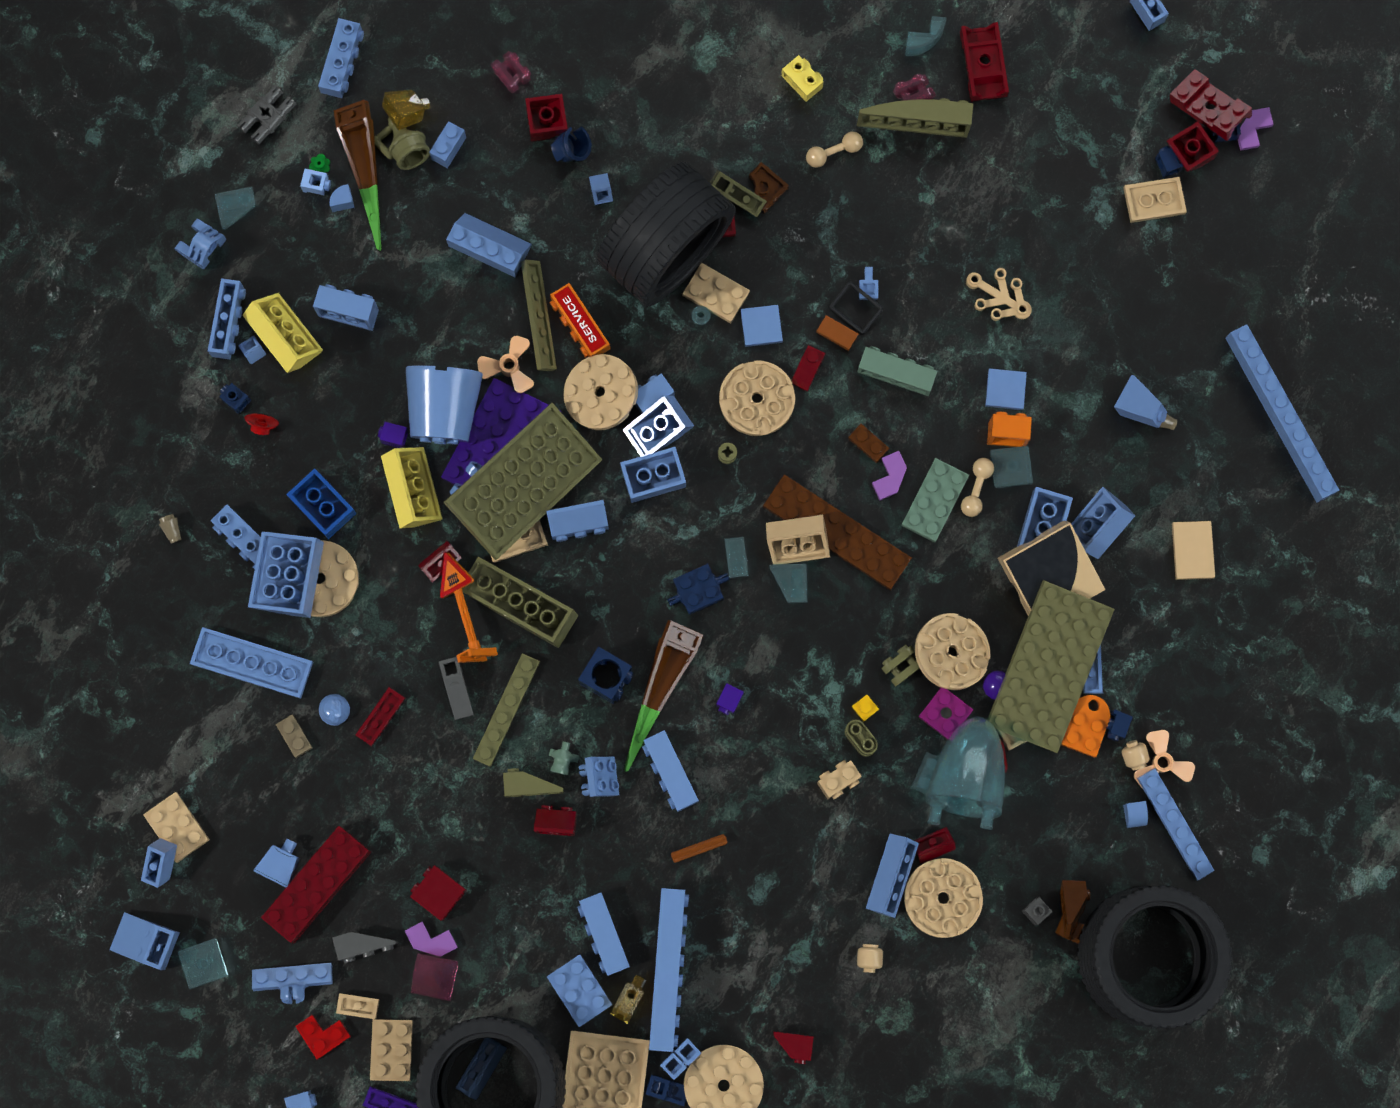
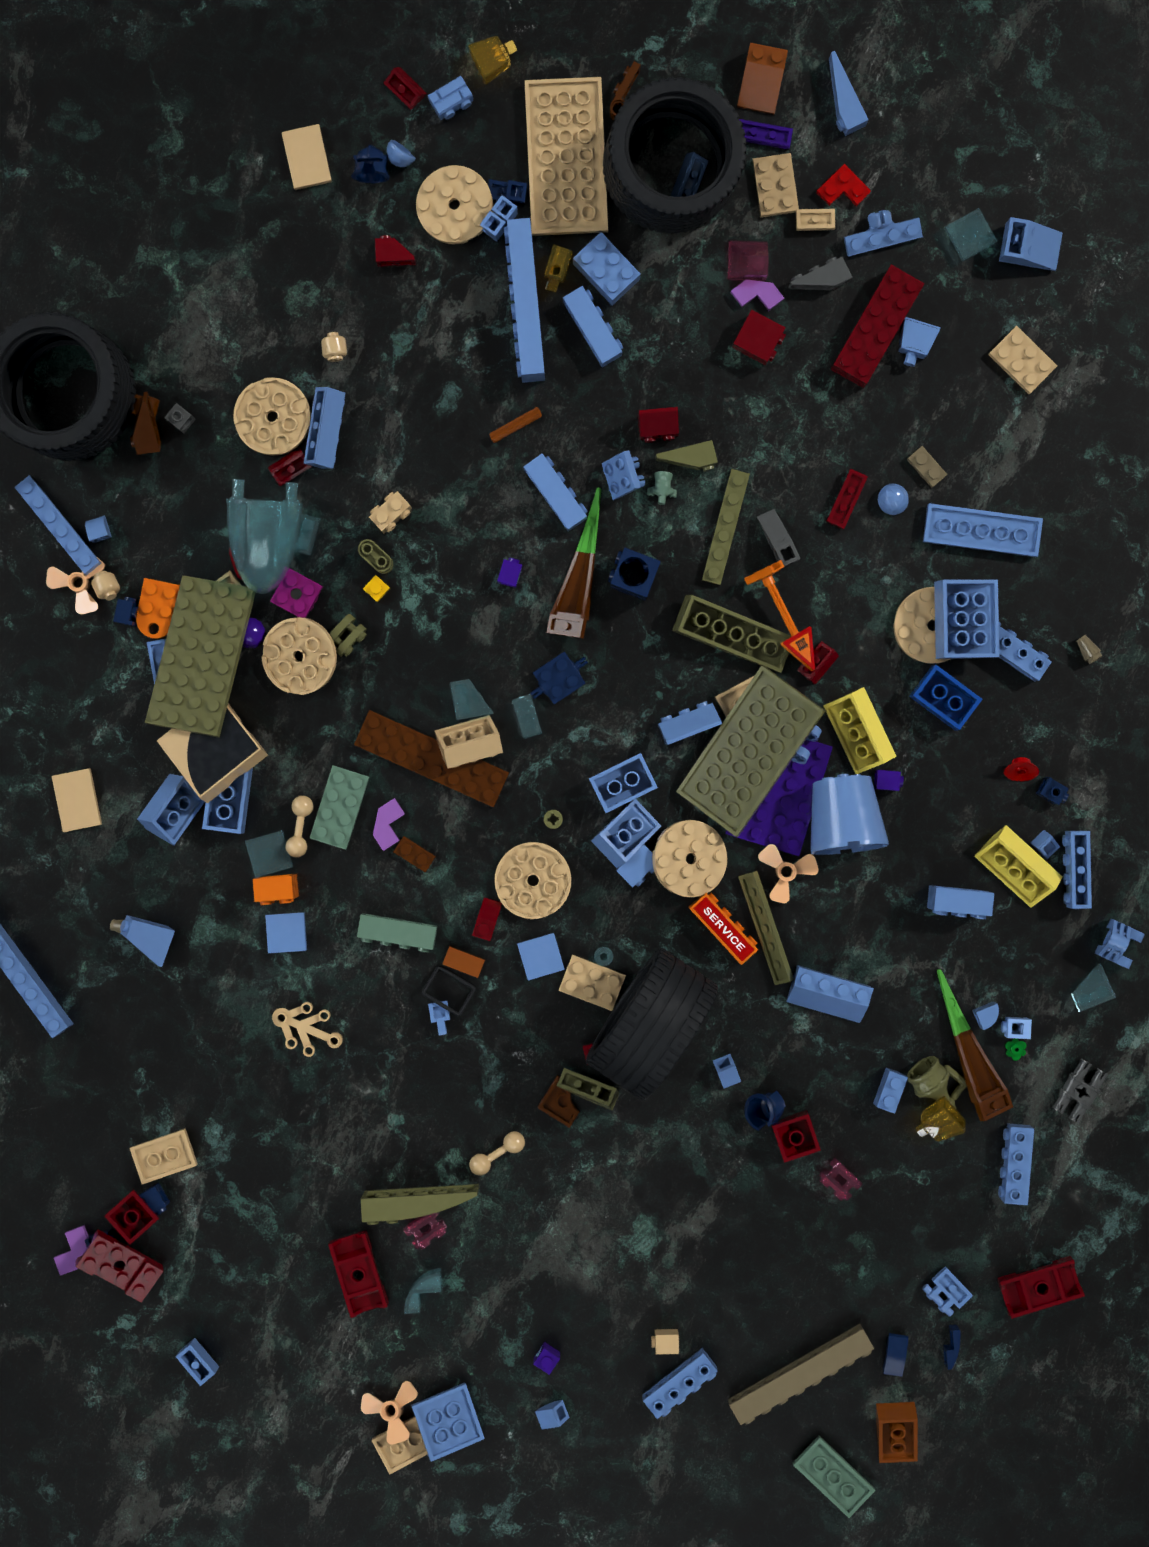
camera: 175 degrees right, 10 degrees up
medium blue brick [141,838,177,888] -> none
light yellow brick [781,55,824,102] -> none

